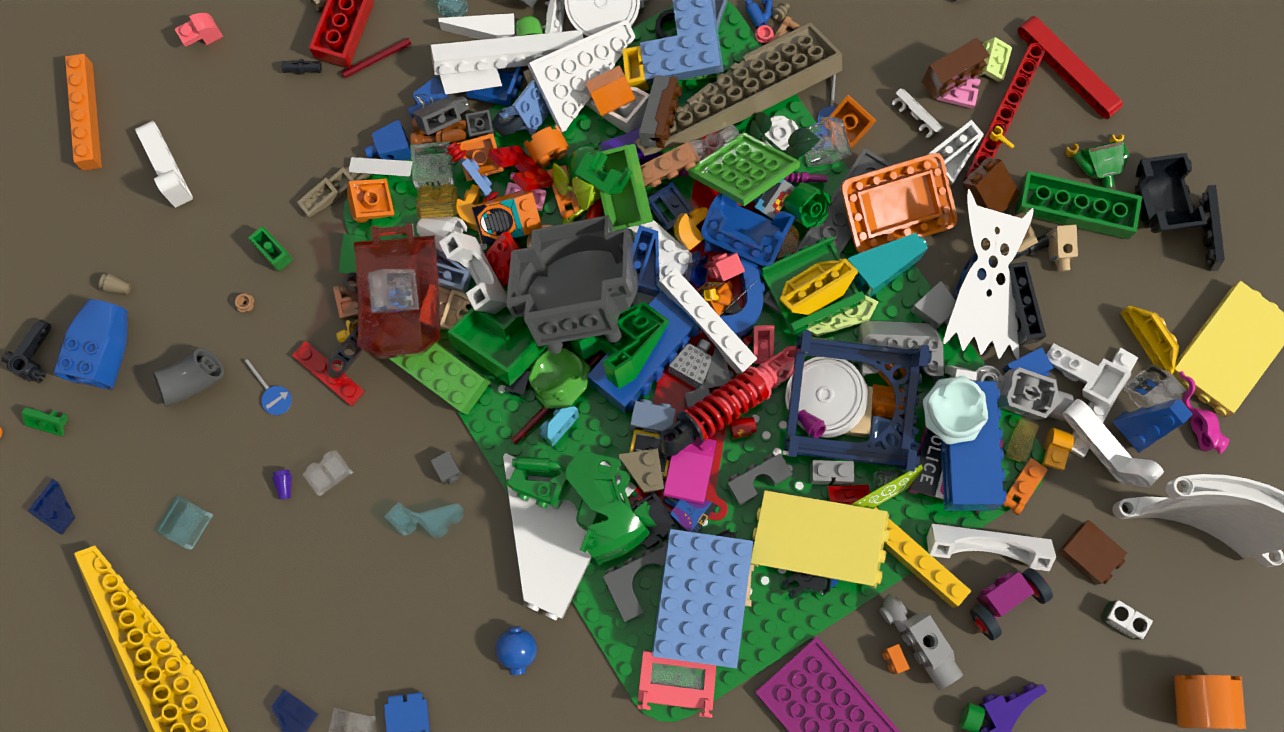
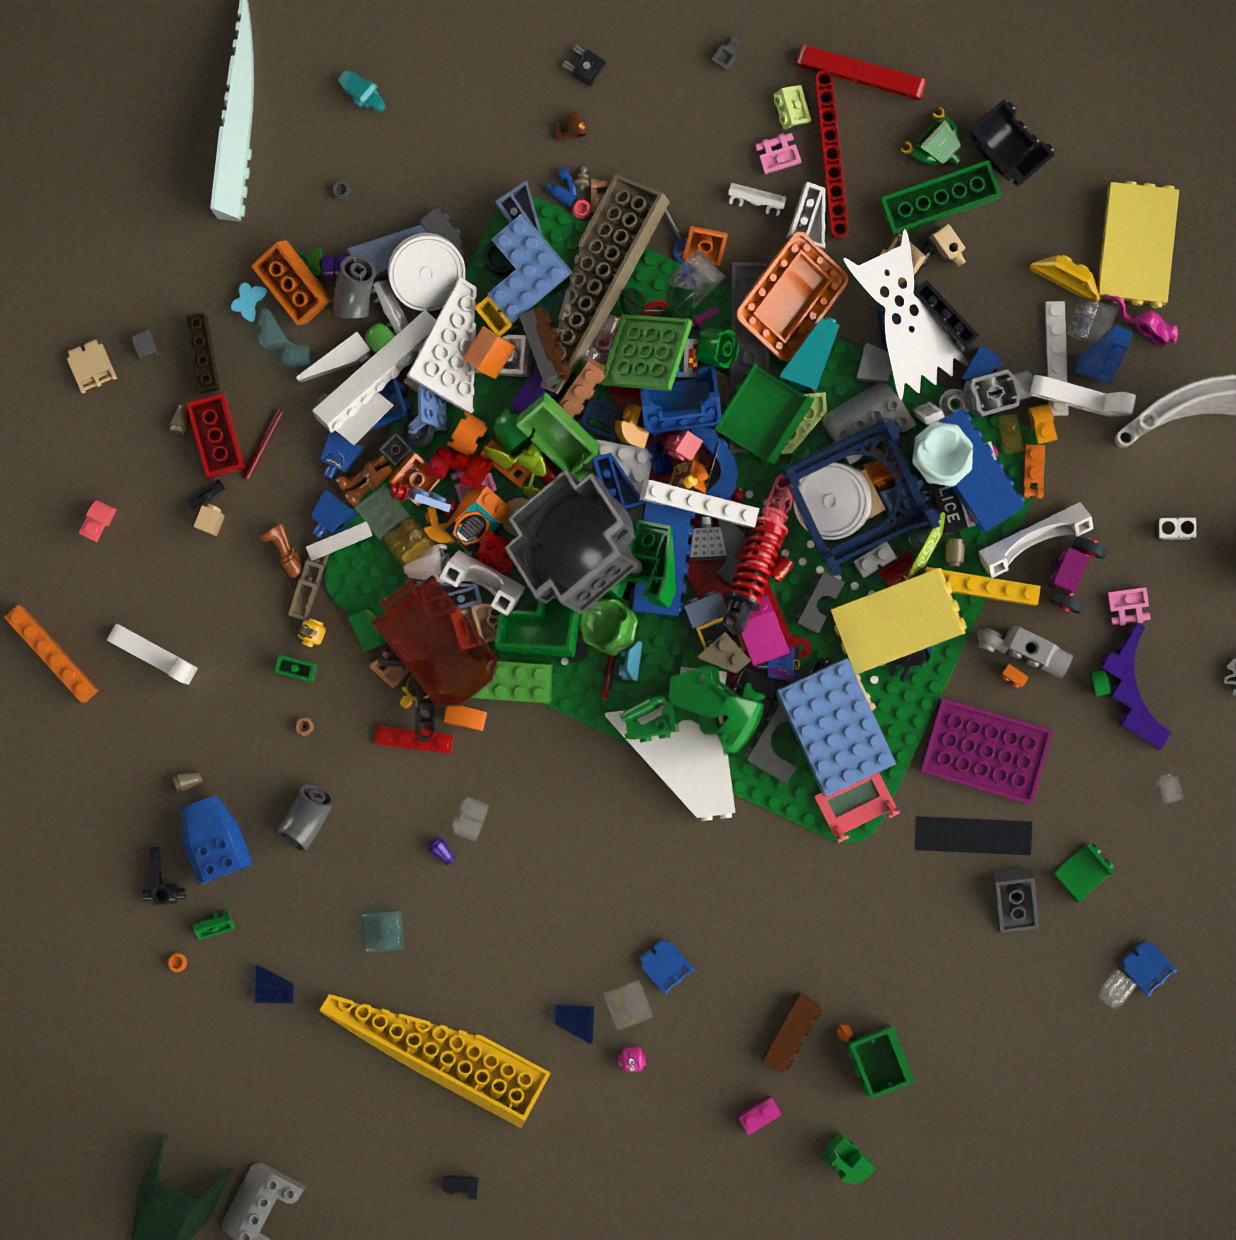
camera: 25 degrees left, 10 degrees up
blue piece [245,359,292,415] -> none
orange slope [347,179,394,223] -> none
clear slope [368,269,419,313] -> none
clear light blue arch [384,502,465,539] -> none
dark grey hinge [413,96,469,135] -> none
dark grey brick [431,451,462,485] -> none
blue brick [495,626,537,675] -> none
green panel [575,151,633,195] -> none
coral slope [752,325,774,364] -> none
white tile [761,116,798,150] -> none
yellow wedge [780,259,858,315] -> none
magenta cone [797,410,826,438] -> none
reddish brown brick [922,38,990,99] -> none
reddish brown brick [963,157,1020,213] -> none
yellow hand [990,126,1015,149] -> none
white plate [1046,344,1131,408] -> none
reddish brown brick [1058,520,1127,585] -> none
black plate [1199,185,1225,271] -> none
none -> tan brick [194,504,225,537]
none -> dark orange piece [259,523,304,578]
none -> yellow head [298,618,326,647]
none -> orange slope [443,703,487,731]
none -> dark tan brick [945,539,965,567]
none -> bright pink plate [1107,587,1151,626]

